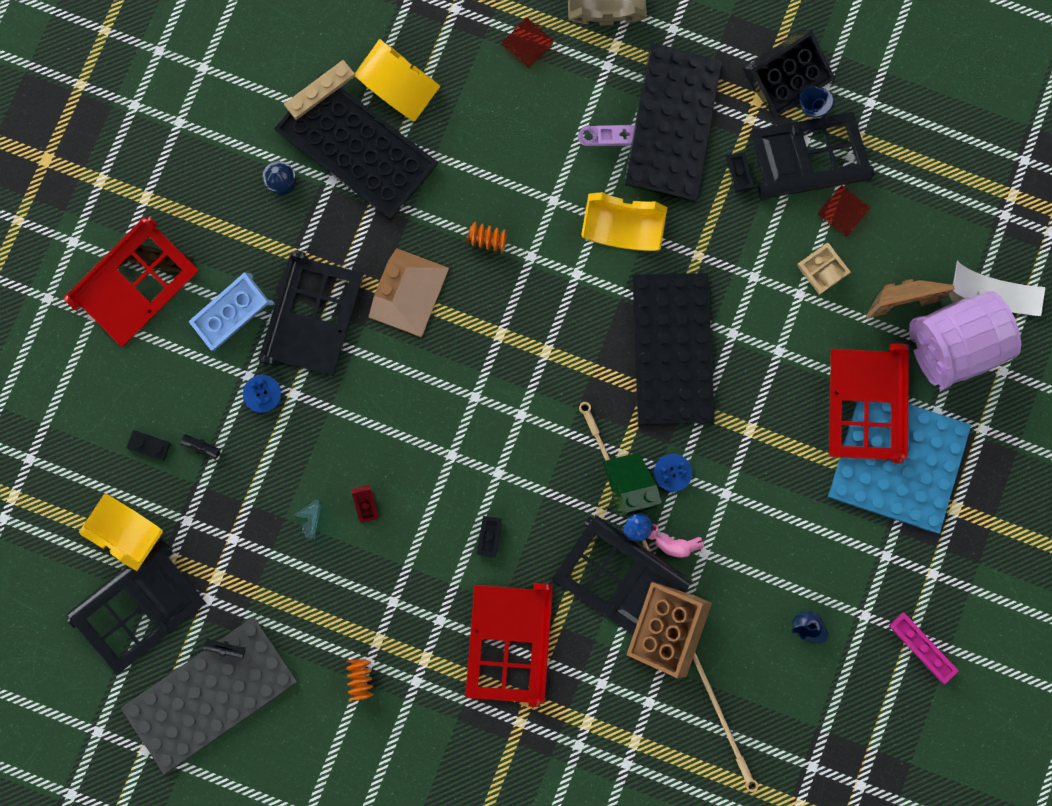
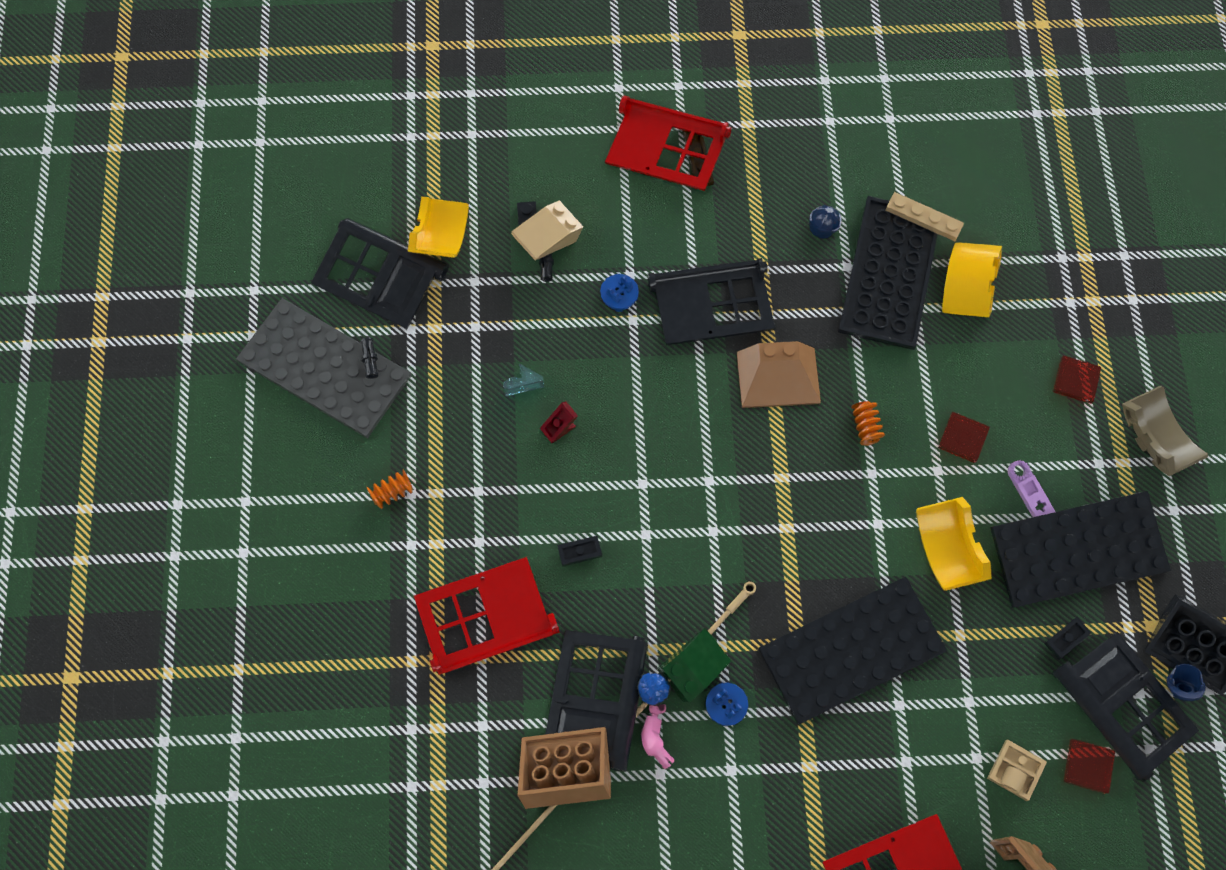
camera: 70 degrees right, 10 degrees down
light blue plate [189,273,274,351] -> none
none -> tan slope [511,200,583,261]
none -> clear red tile [938,411,990,463]

